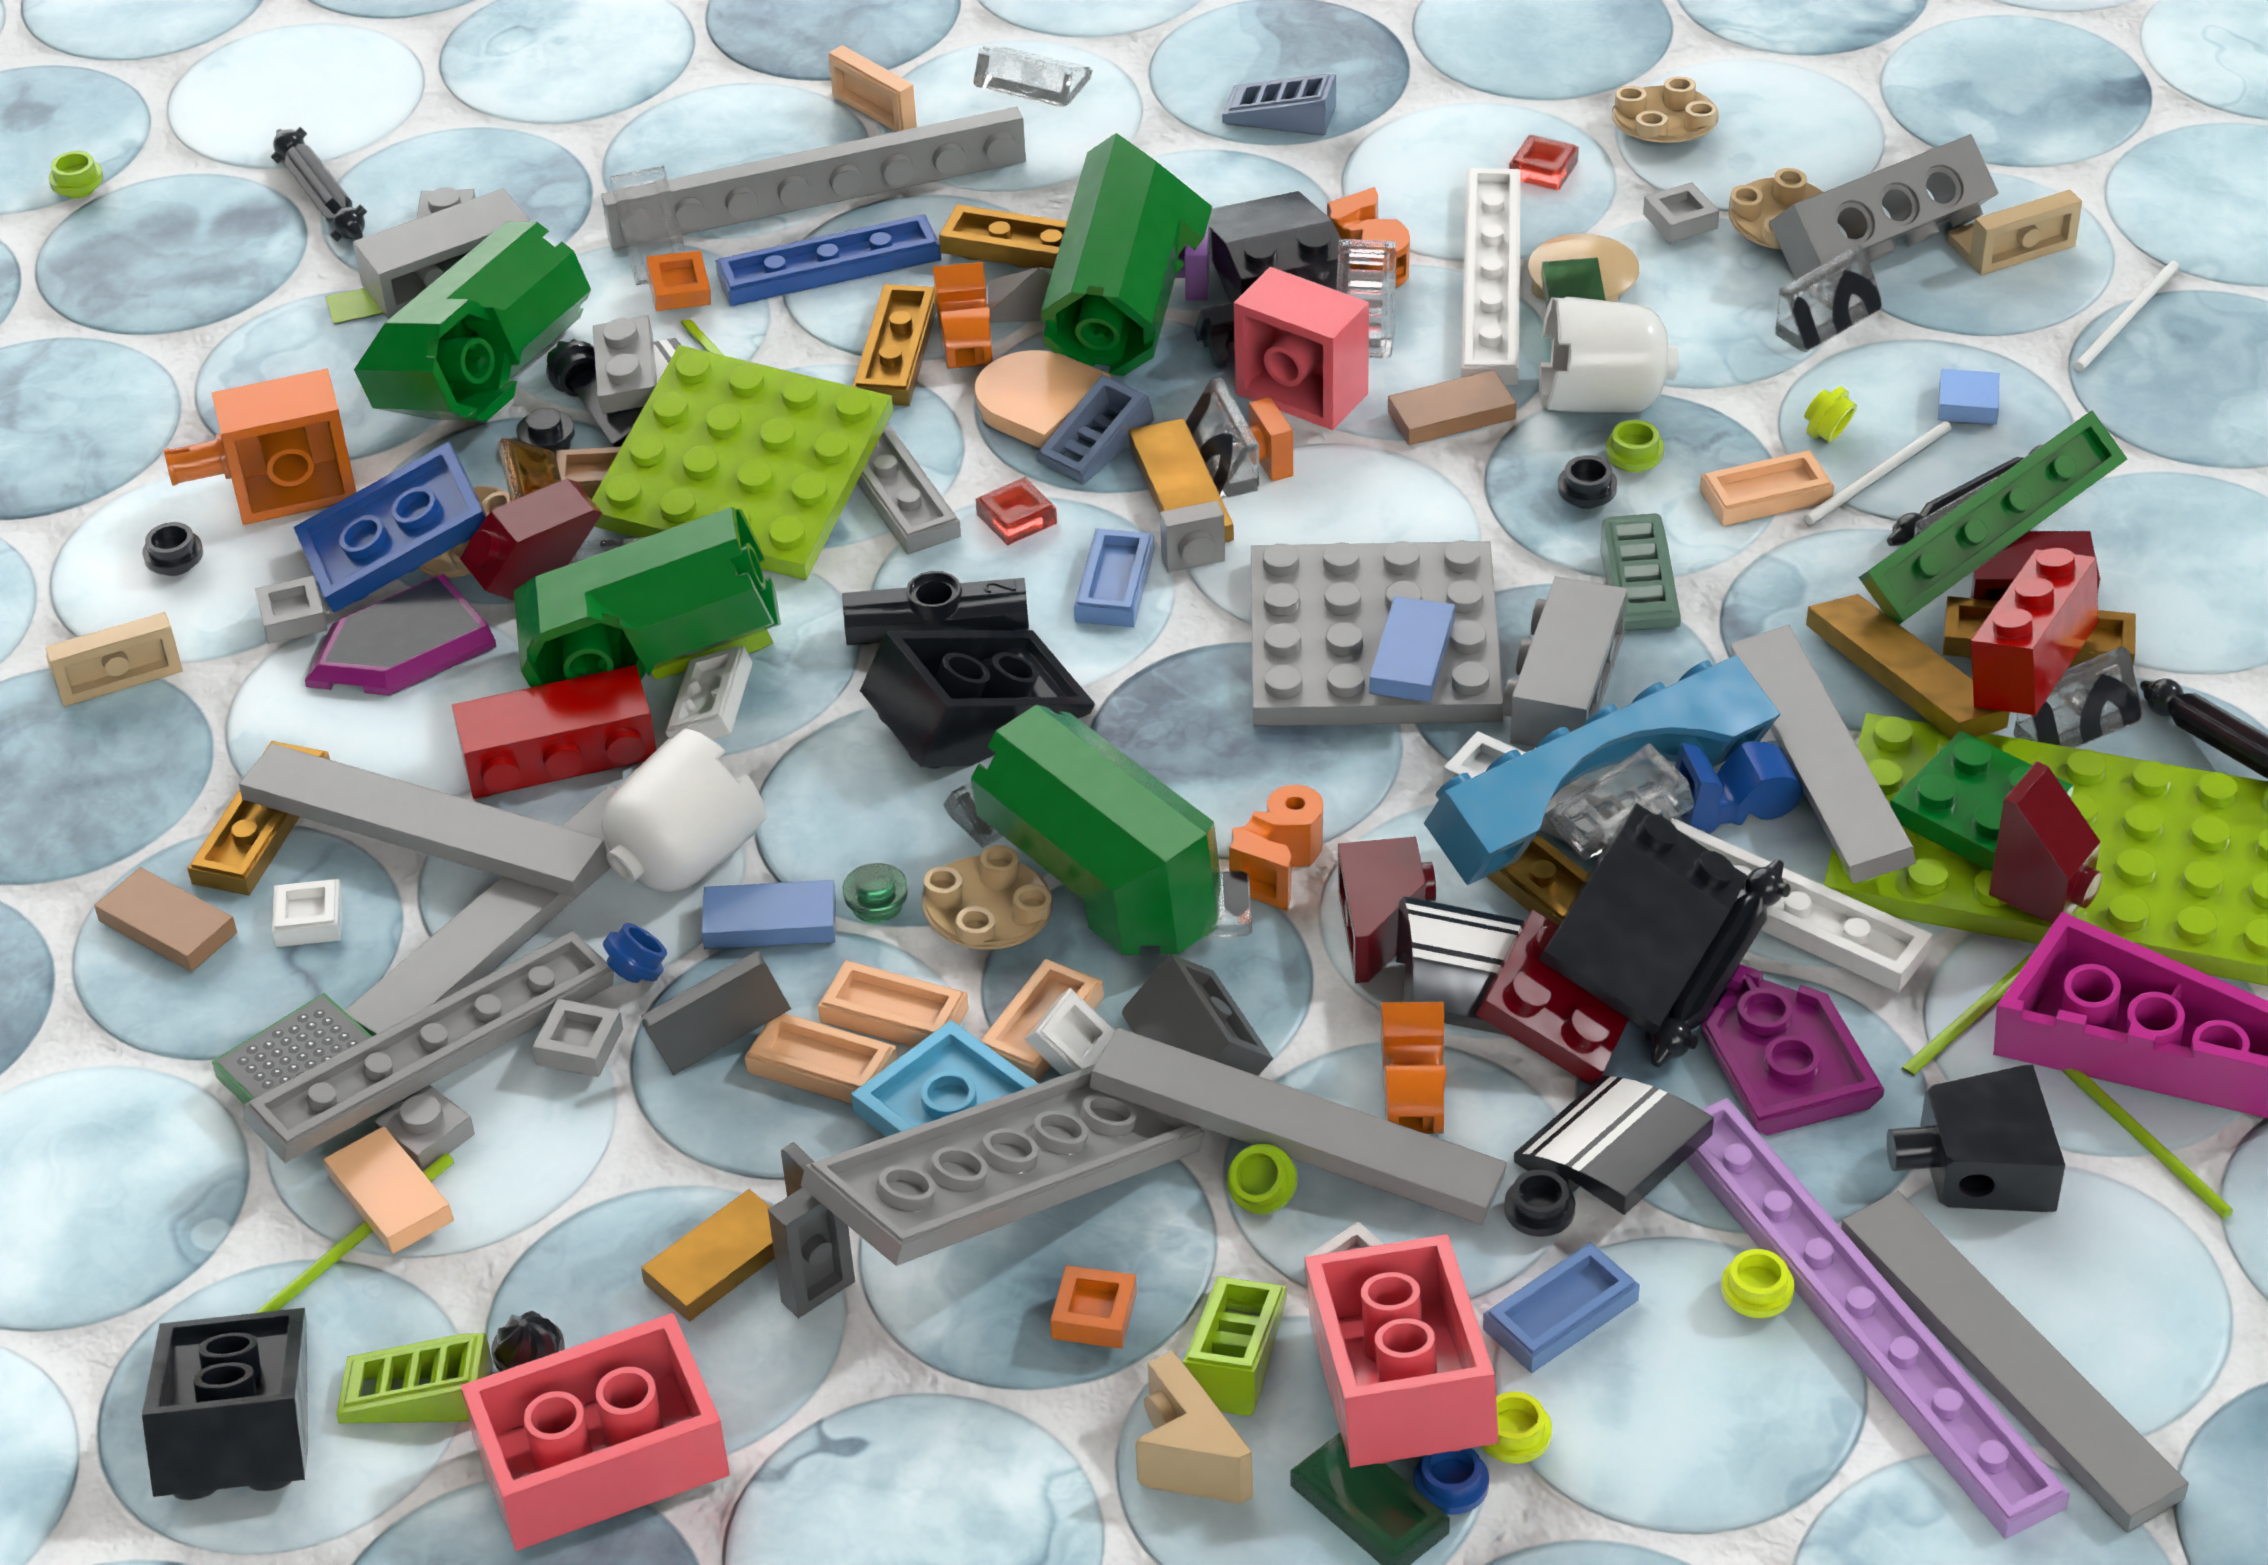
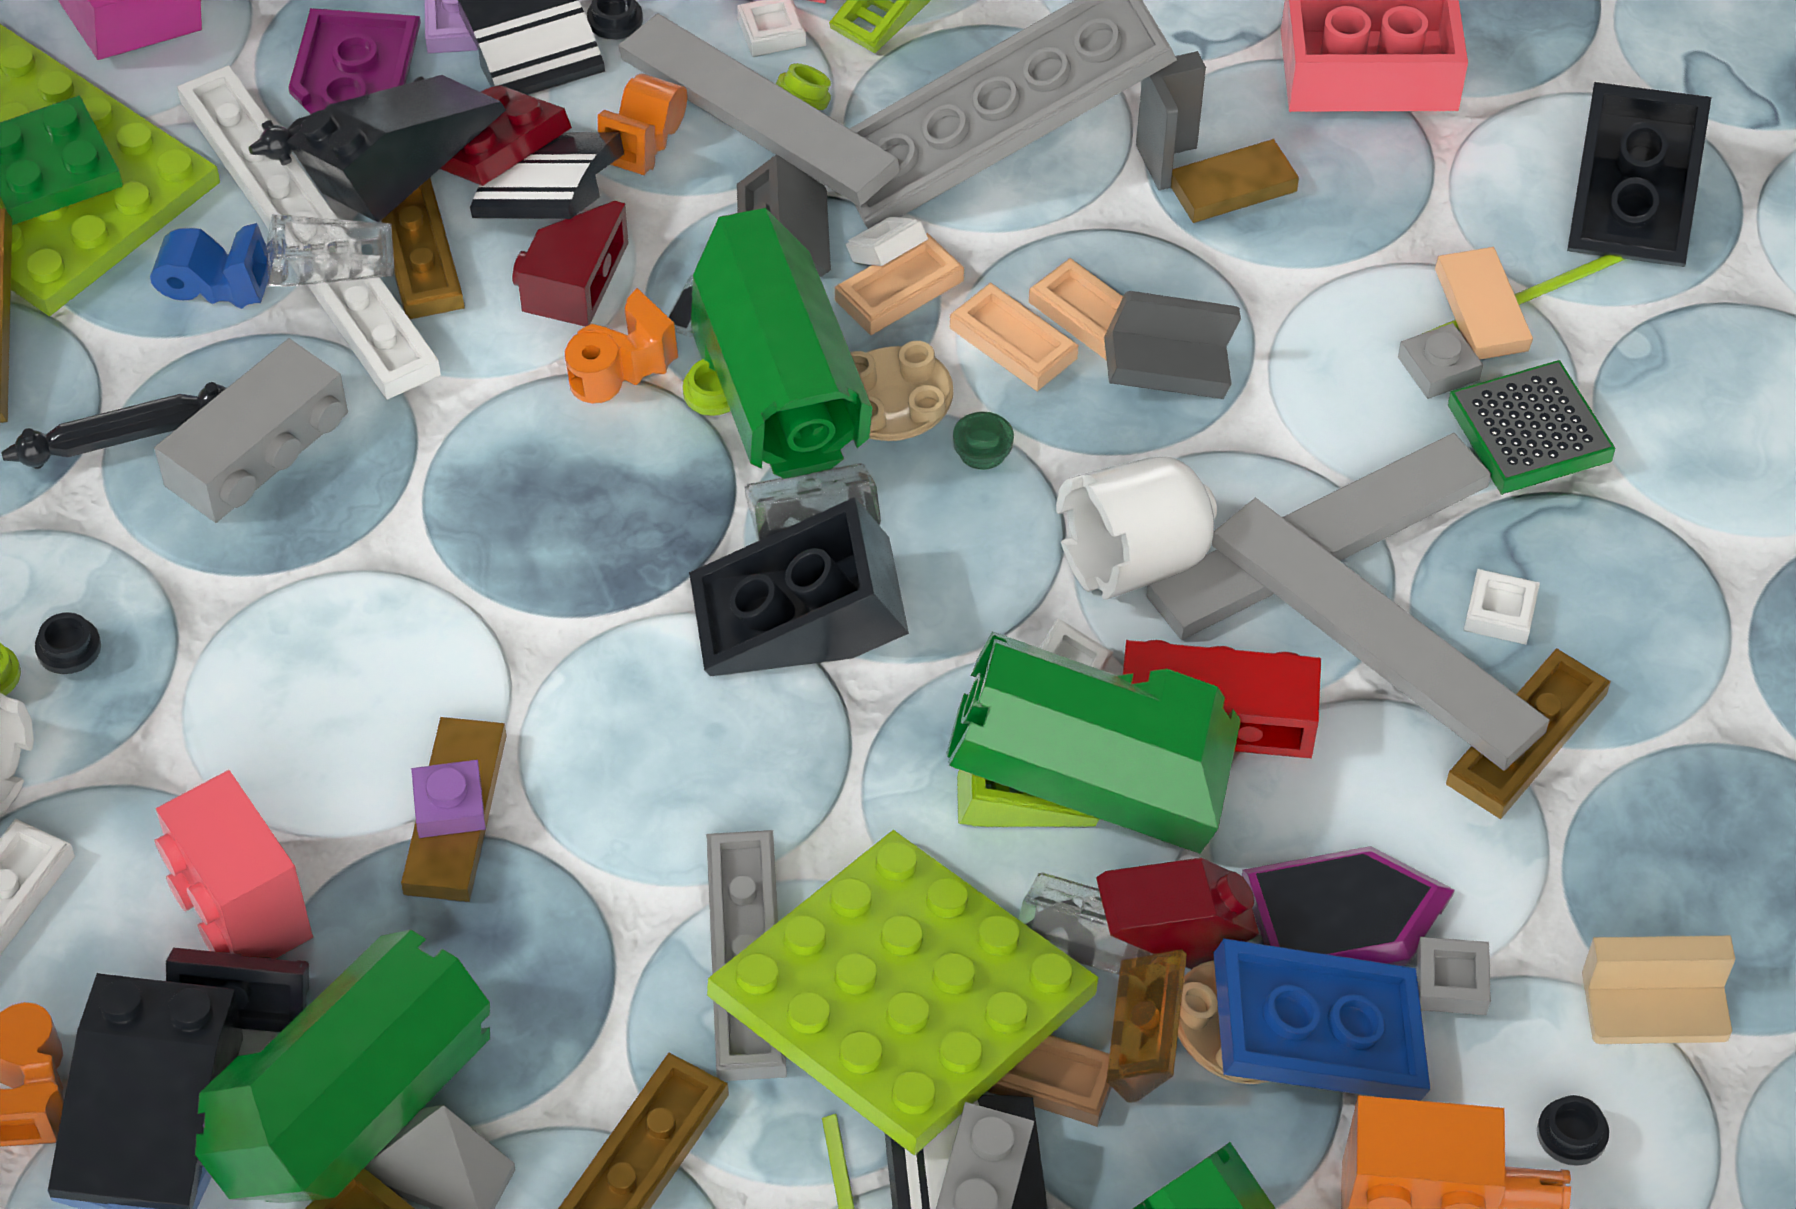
camera: 160 degrees left, 10 degrees up
tile [94,867,237,972] -> none
light grey tile [243,930,614,1163] -> none
lime slope [336,1333,493,1424] -> none
black plate [491,1310,565,1372] -> none
black plate [516,408,575,460] -> none
light grey plate [532,999,623,1077] -> none
blue plate [603,923,667,983] -> none
medium blue tile [702,880,836,949] -> none
black piece [842,571,1029,646] -> none
medium azure plate [851,1020,1039,1137] -> none
orange leg [932,261,993,369] -> none
light nougat tile [975,350,1111,449] -> none
clear red tile [975,477,1057,546] -> none
sand blue slope [1036,374,1154,484] -> none
orange plate [1050,1265,1137,1349] -> none
medium blue tile [1074,528,1155,627] -> none
light grey plate [1160,500,1225,572] -> none
clear slope [1186,377,1259,499] -> none
orange plate [1243,397,1293,482] -> none
light grey plate [1251,540,1503,726] -> none
clear slope [1337,239,1396,358] -> none
medium blue tile [1369,596,1455,702] -> none
medium nougat tile [1388,370,1517,445] -> none
dark azure arch [1423,655,1781,886] -> none
sand green slope [1600,513,1681,631] -> none
light grey tile [1730,624,1916,884] -> none
lime piece [1902,953,2032,1076] -> none
dark red slope [1989,761,2103,924] -> none
none -> black wheel [1,382,226,469]
none -> medium lavender plate [411,760,486,838]

